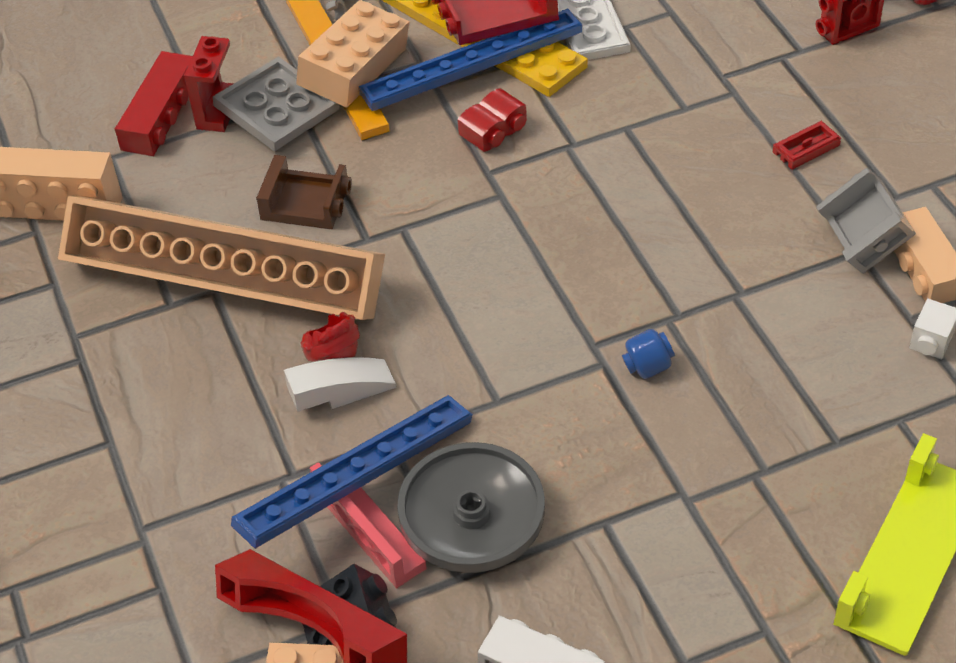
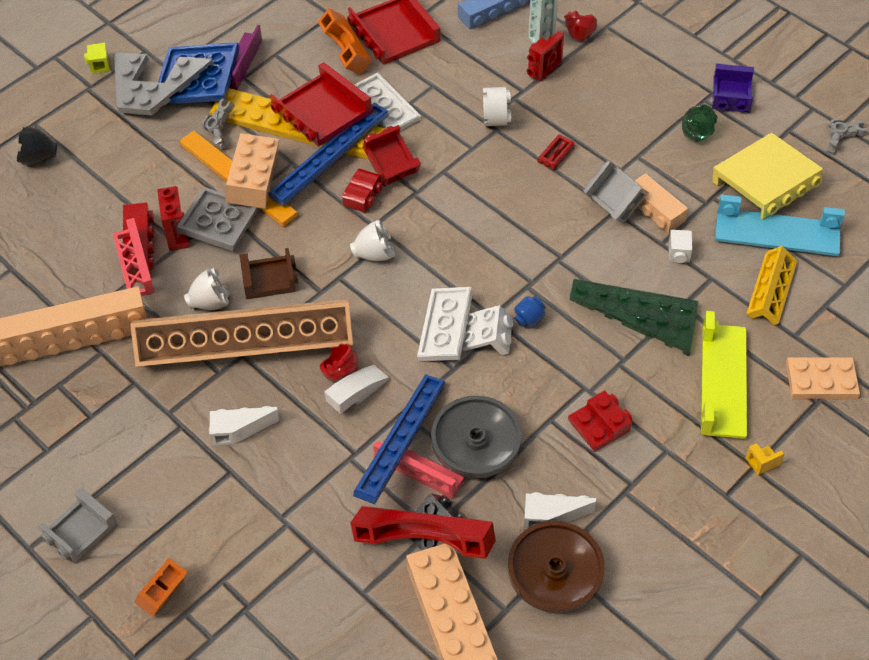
camera: 25 degrees left, 5 degrees up
none -> coral fence [112,218,155,296]
none -> white piece [184,268,231,310]
none -> white slope [209,406,279,446]
none -> white piece [350,220,395,261]
none -> red panel [362,125,421,187]
none -> white tile [417,287,473,361]
none -> white bracket [462,305,513,356]
none -> white brick [483,87,511,126]
none -> red plate [568,390,632,452]
none -> clear green wing [570,279,698,356]

